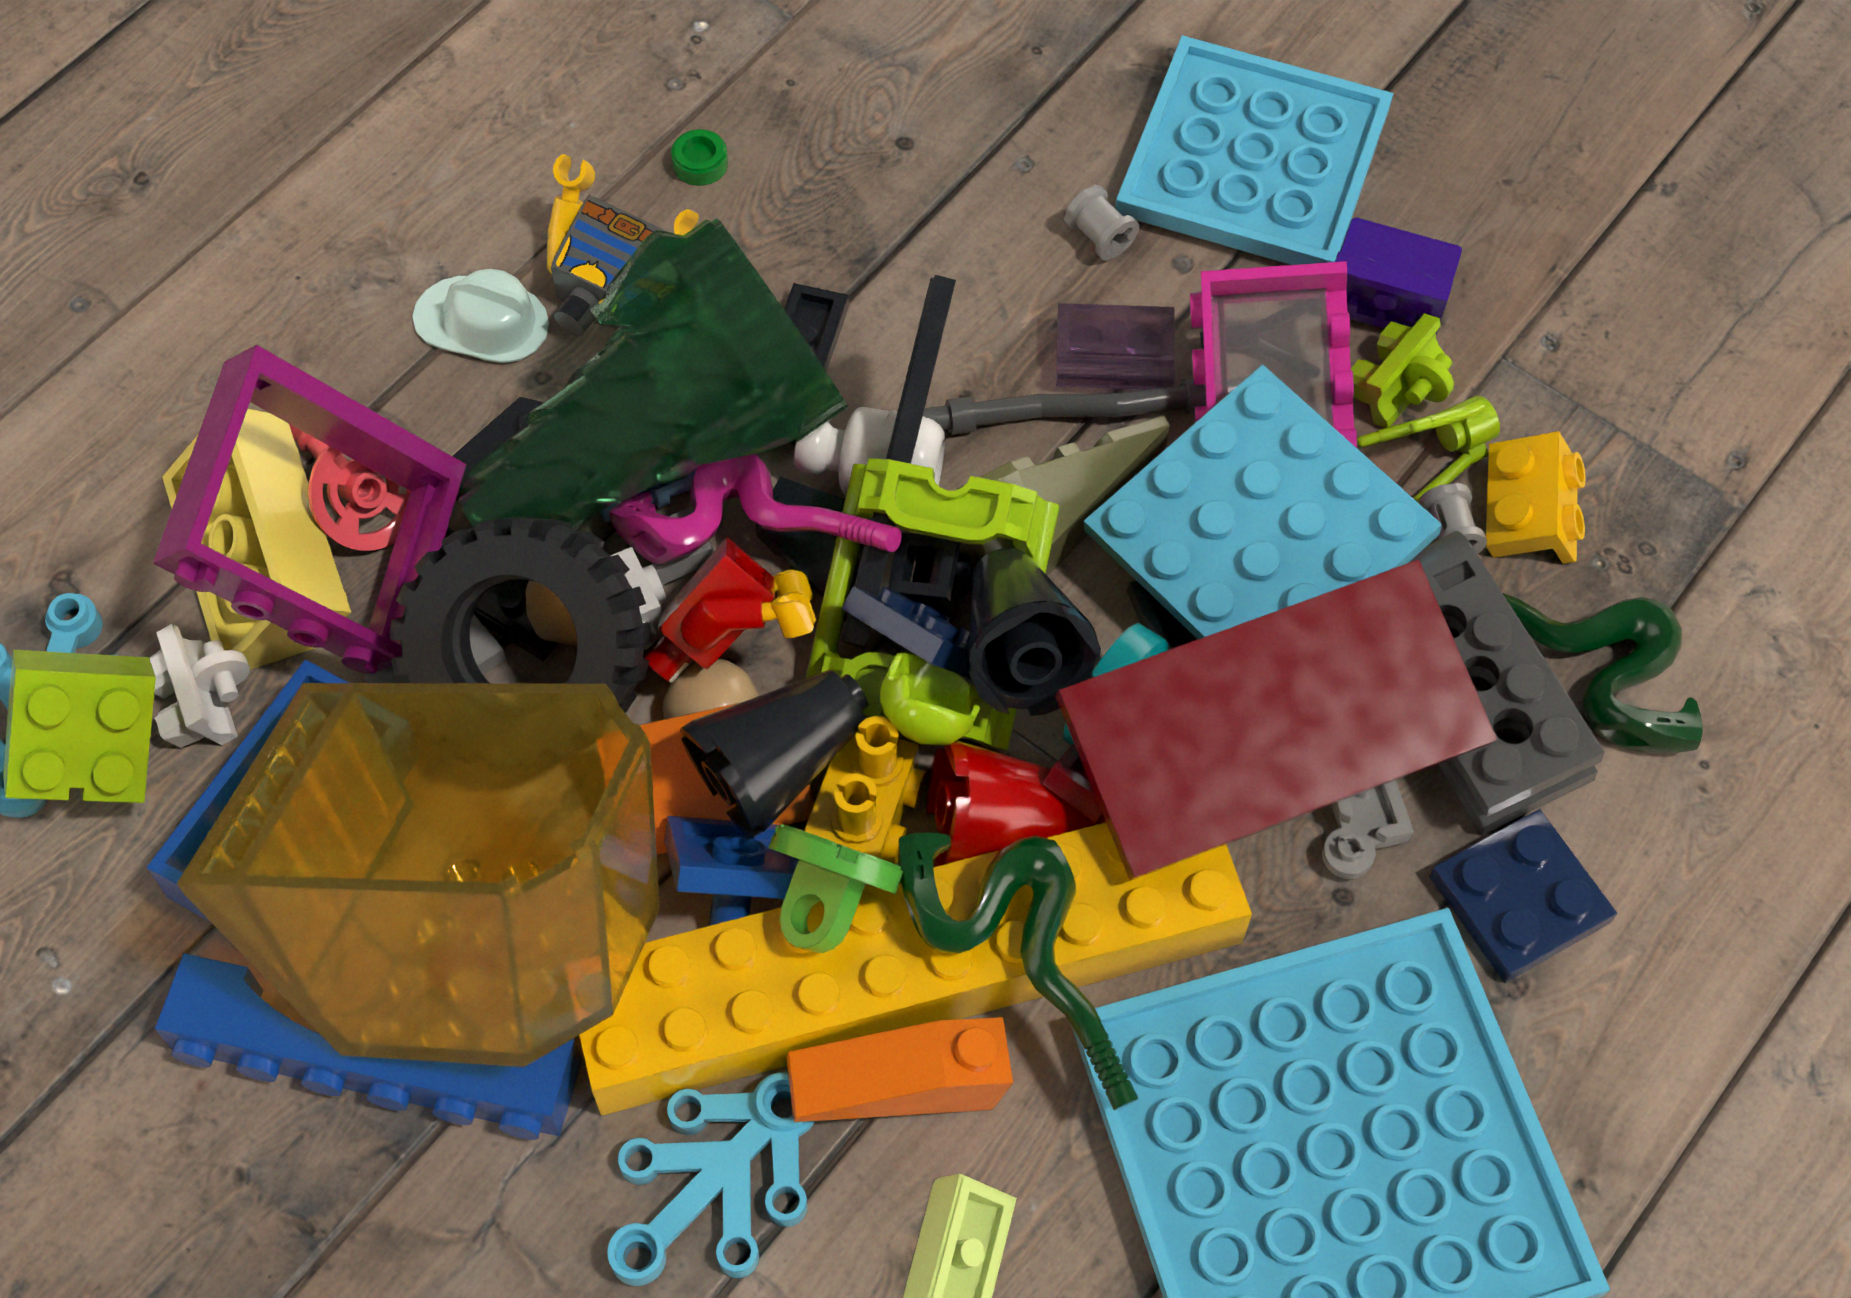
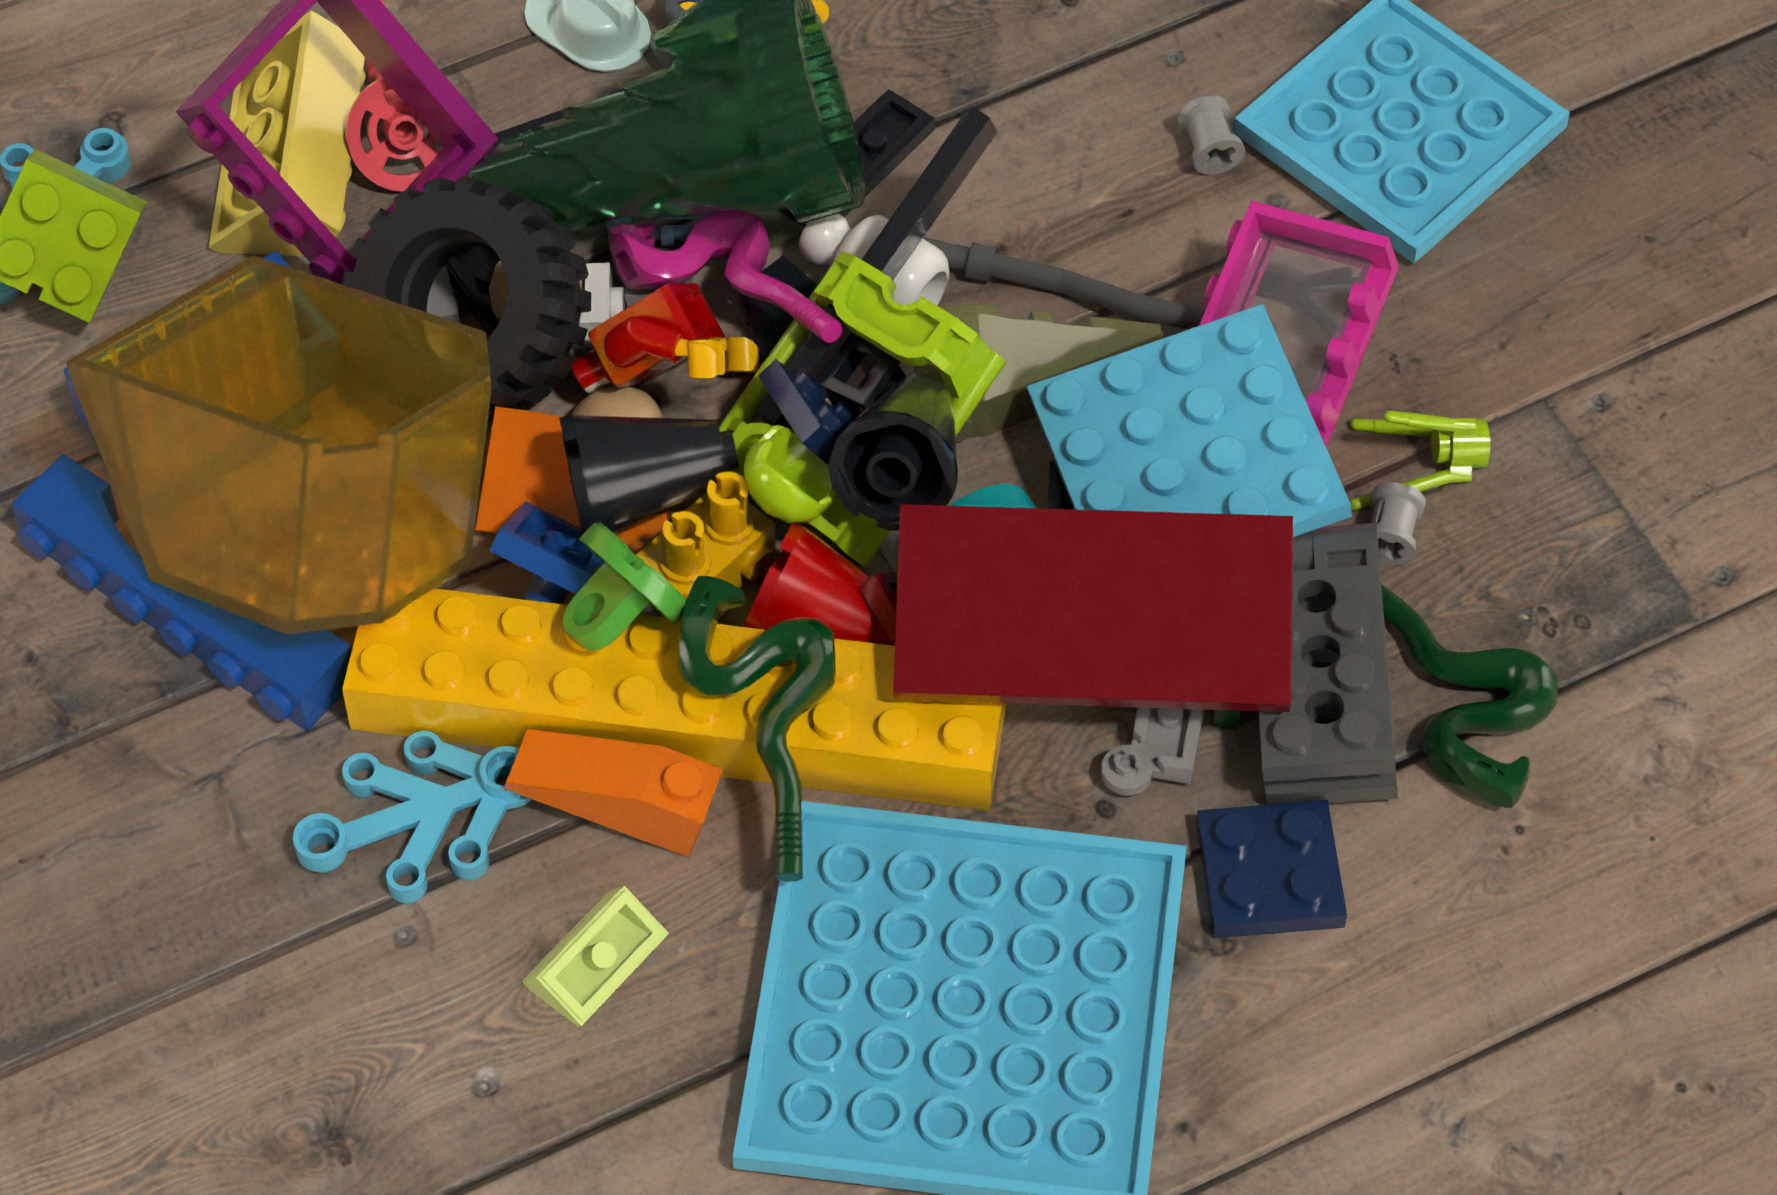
camera: 25 degrees right, 5 degrees down
white hips [150,624,250,748] -> none
clear purple plate [1056,303,1175,390] -> none
dark purple bracket [1335,218,1462,335] -> none
lime hips [1351,313,1454,428] -> none
yellow bracket [1486,431,1586,564] -> none

